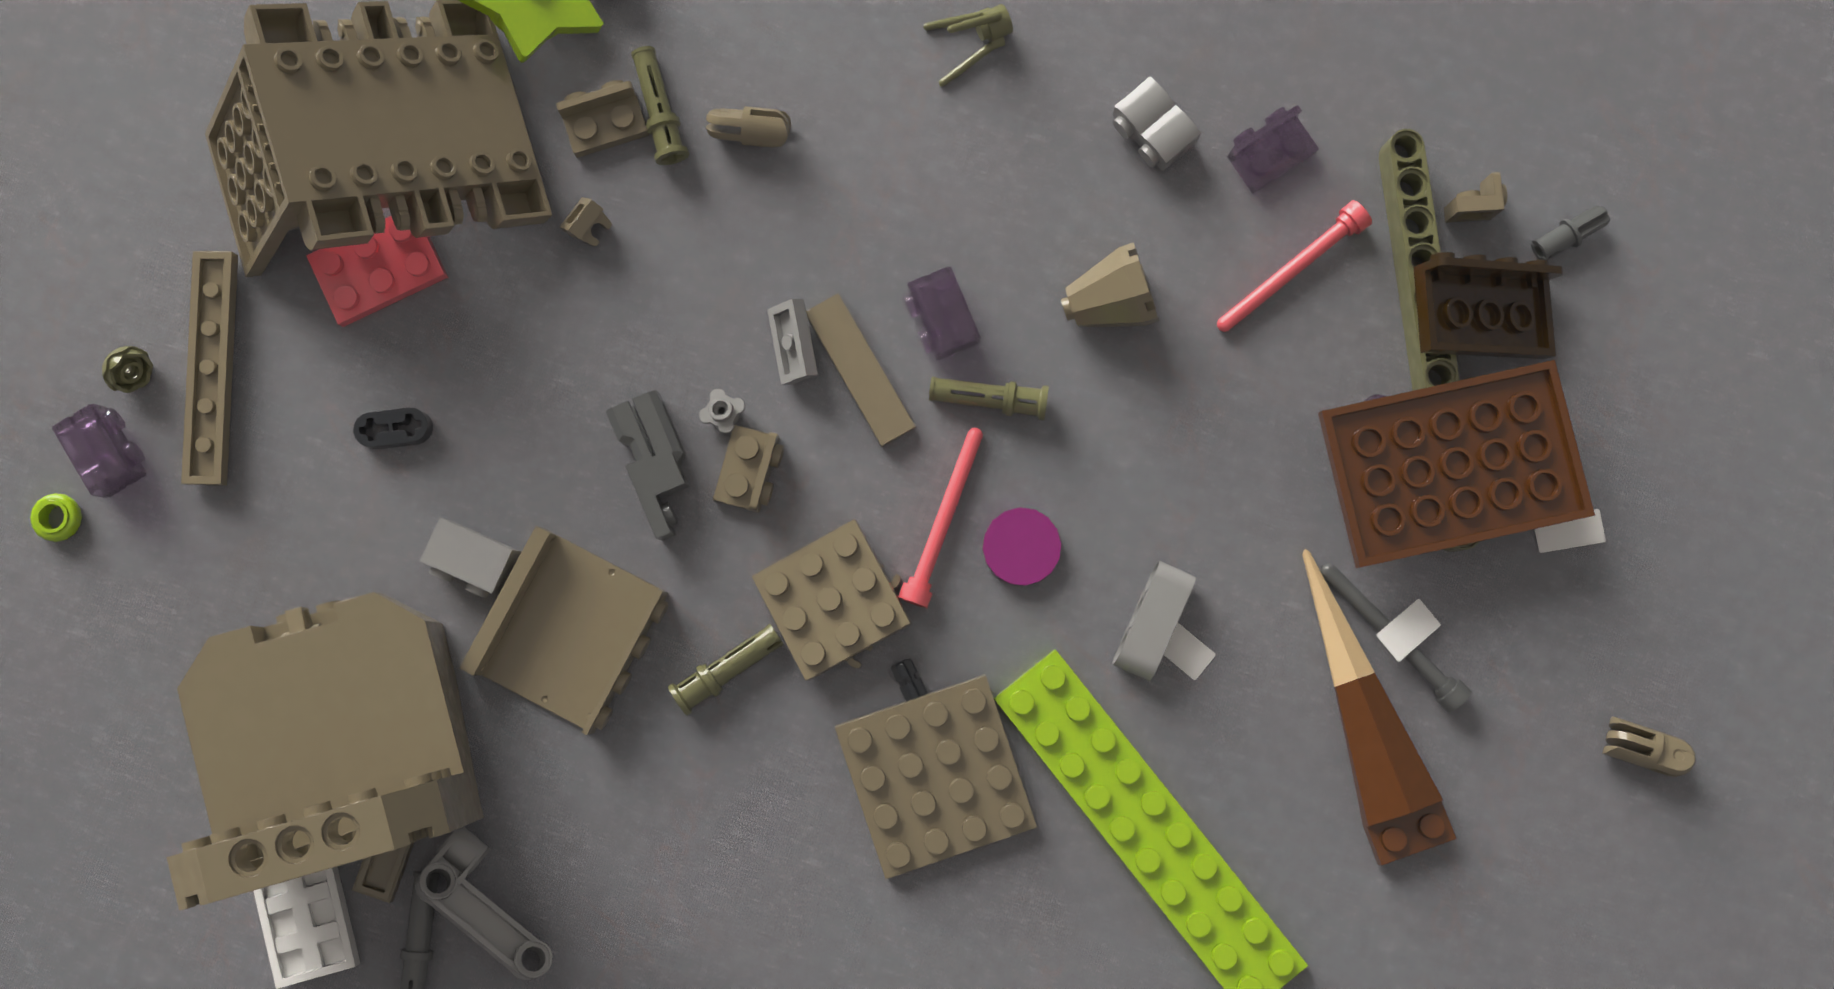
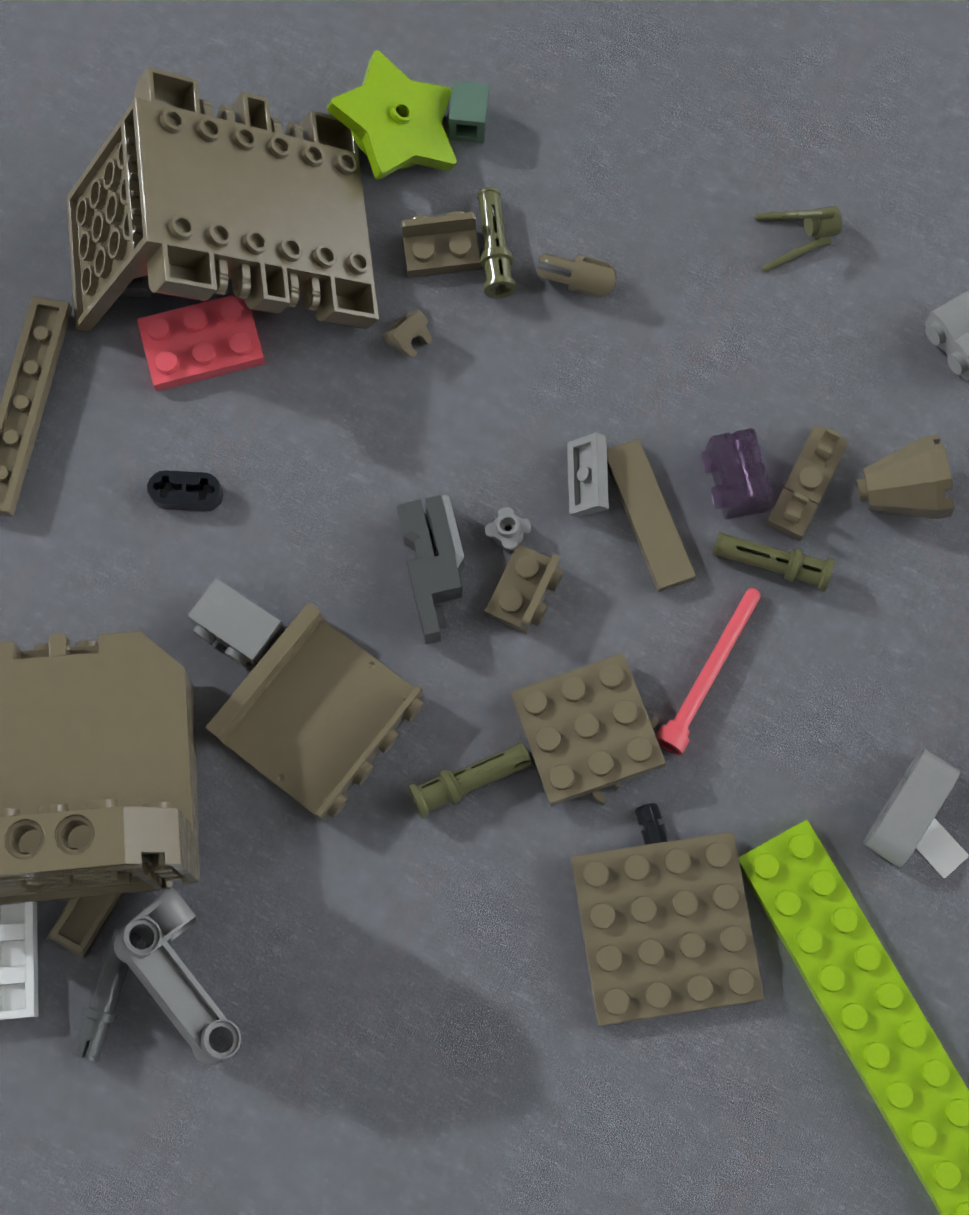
camera: 10 degrees right, 10 degrees down
magenta tile [982,507,1061,586] -> none
none -> dark tan plate [765,425,849,541]

